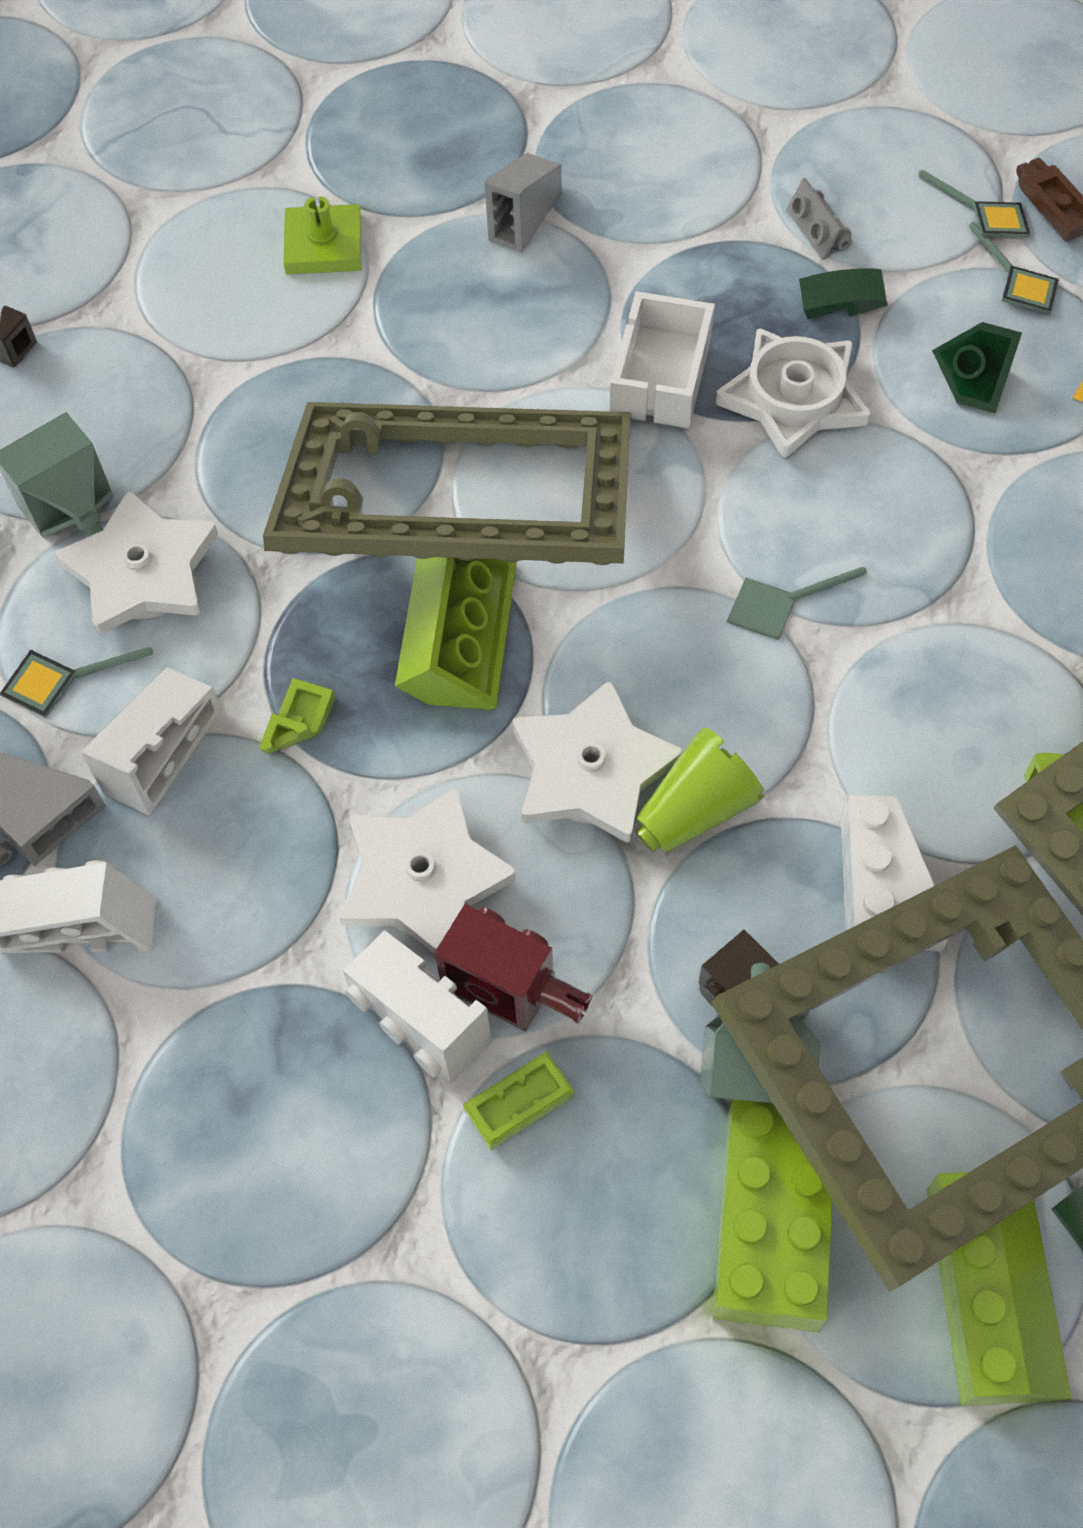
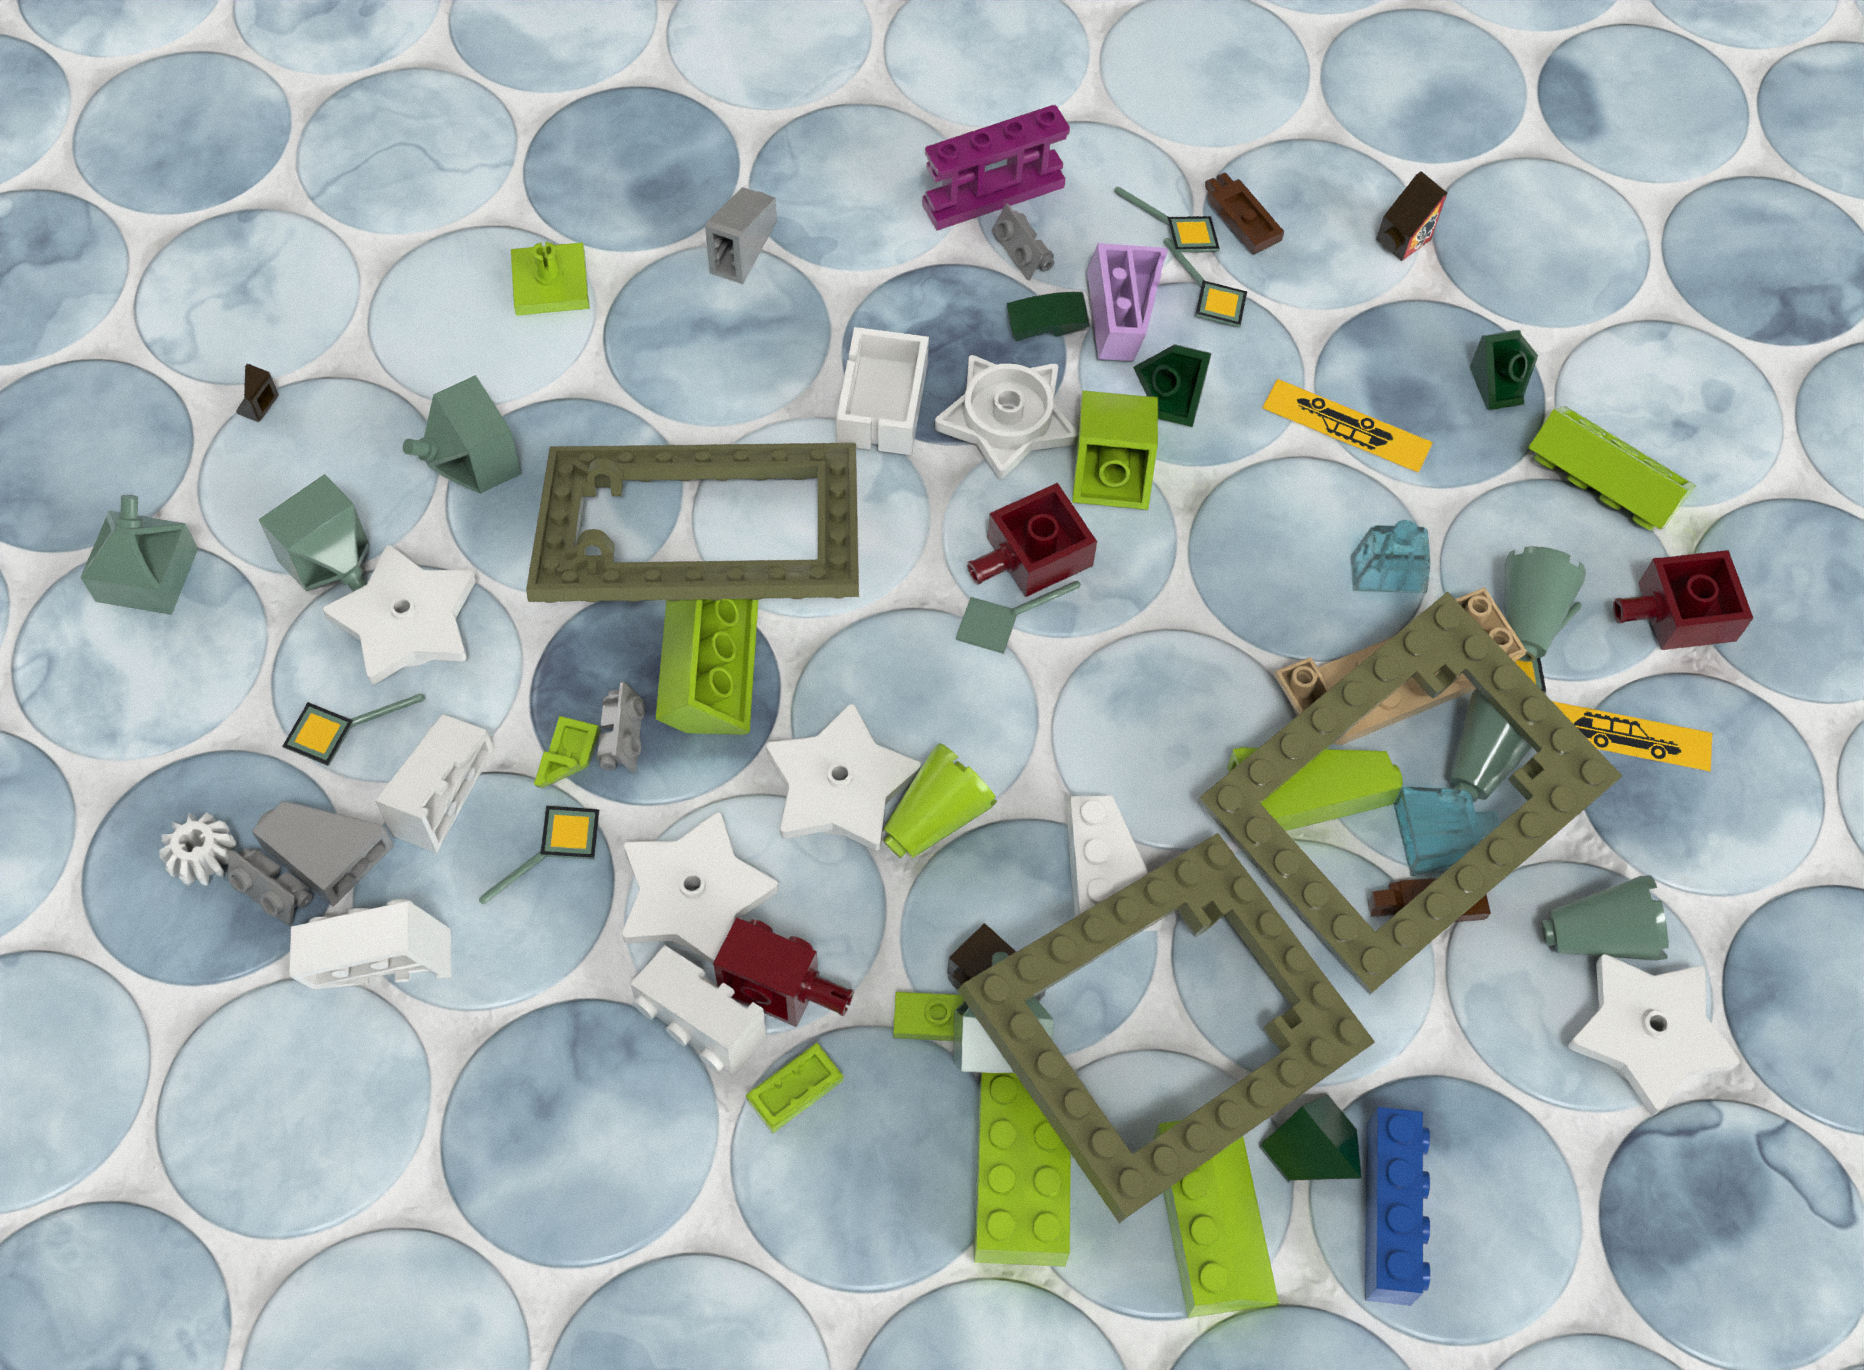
camera: 10 degrees left, 0 degrees up
none -> sand green piece [403,375,522,494]
none -> piece [479,806,600,904]
none -> light grey hinge [596,682,645,773]
none -> lime plate [893,992,964,1041]
none -> magenta fence [922,105,1070,231]
none -> dark red brick [967,482,1097,597]
none -> lime slope [1072,390,1158,510]
none -> lavender wedge [1087,243,1168,361]

